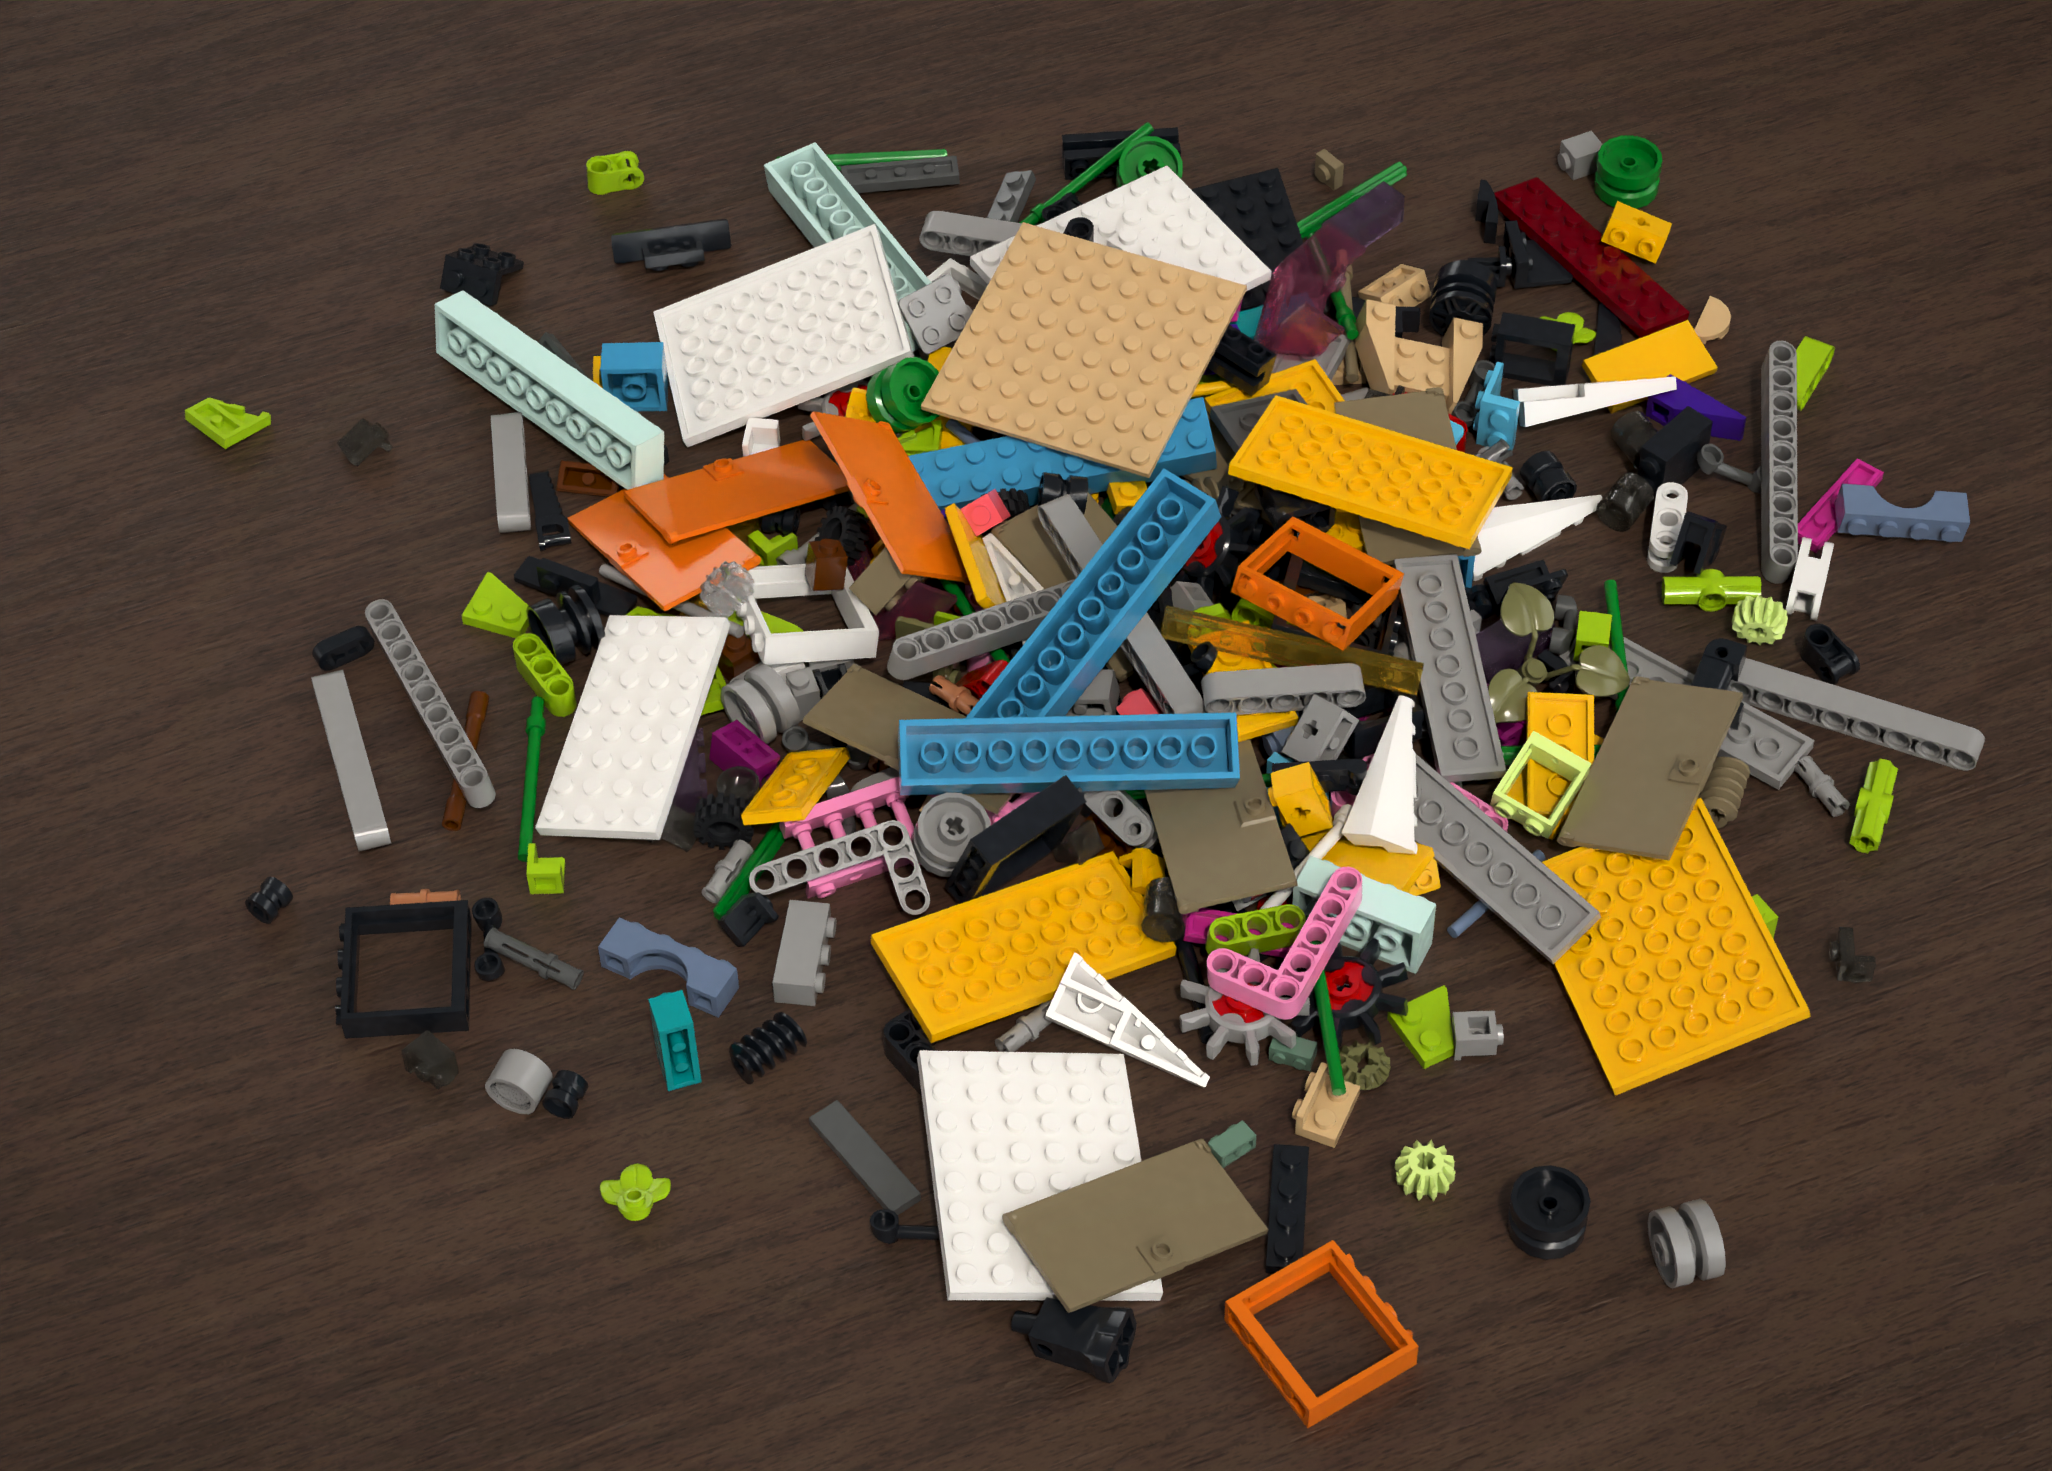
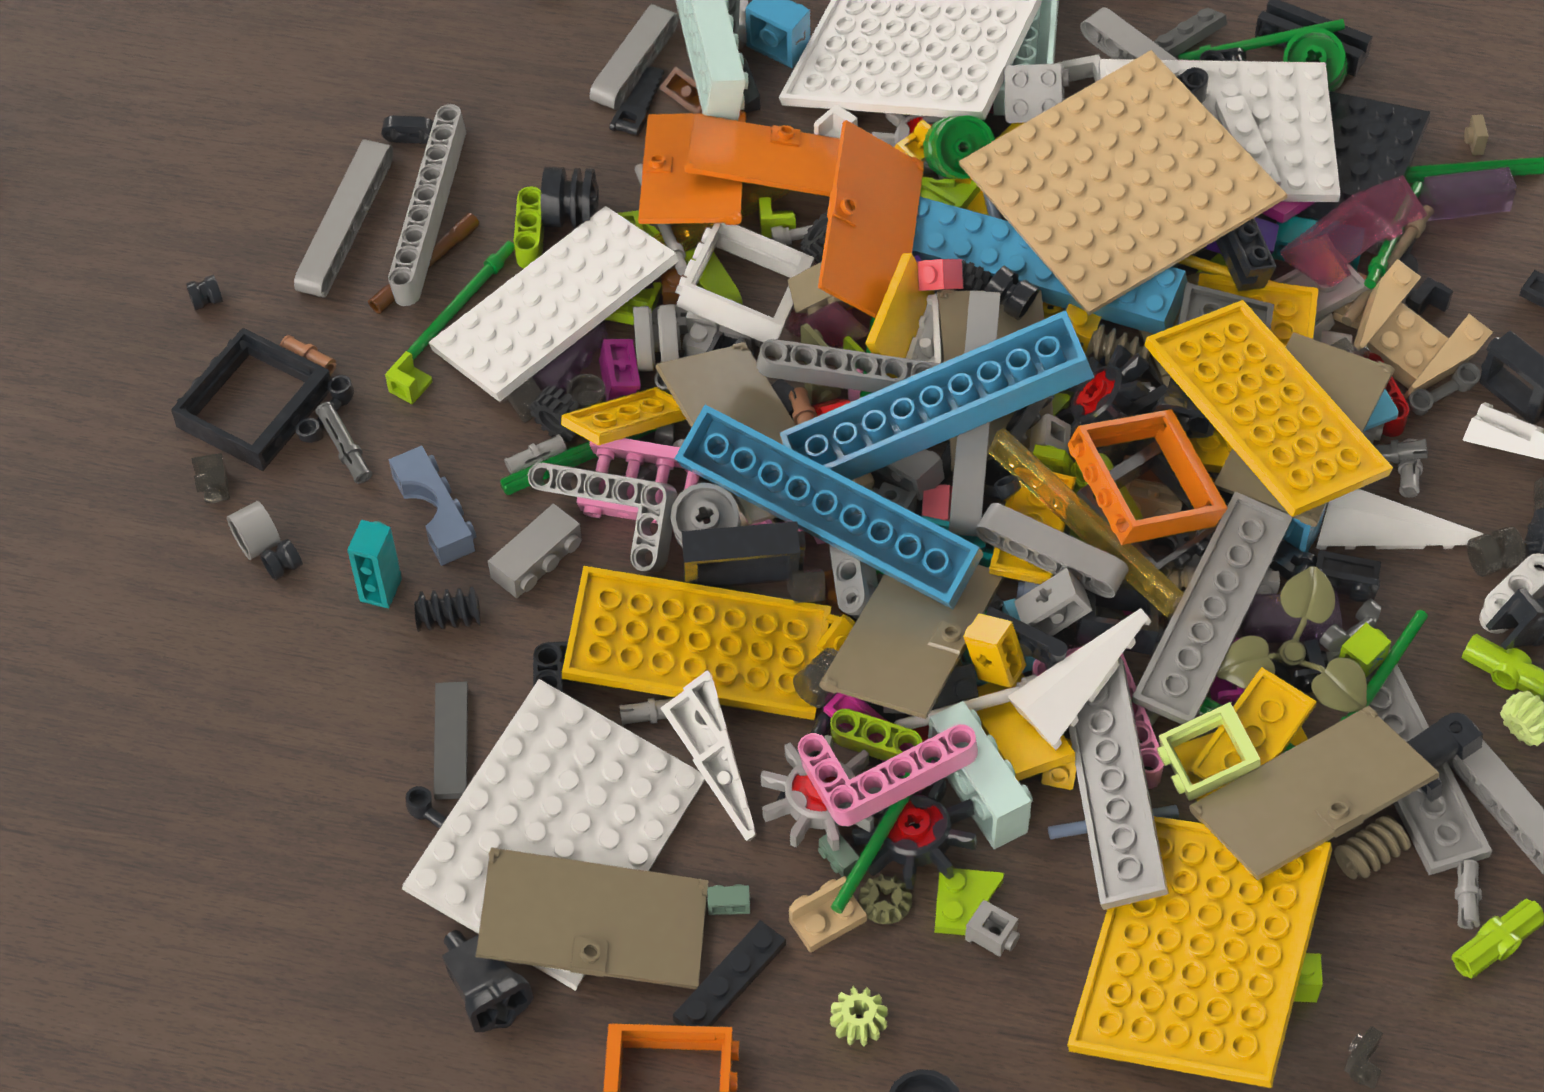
camera: 35 degrees right, 5 degrees up
lime wing [461,572,529,638] -> none
black bracket [514,556,637,617] -> none
lime plate [600,1163,671,1221] -> none
clear gear [699,561,755,617] -> none
black bracket [717,892,779,947] -> none
black wheel [762,506,801,536] -> none
reddish brown brick [805,539,848,591] -> none
tan bracket [1358,264,1431,307] -> none
black wheel [1429,260,1497,336] -> none
medium azure bracket [1473,362,1520,450] -> none
black wheel [1520,451,1577,502] -> none

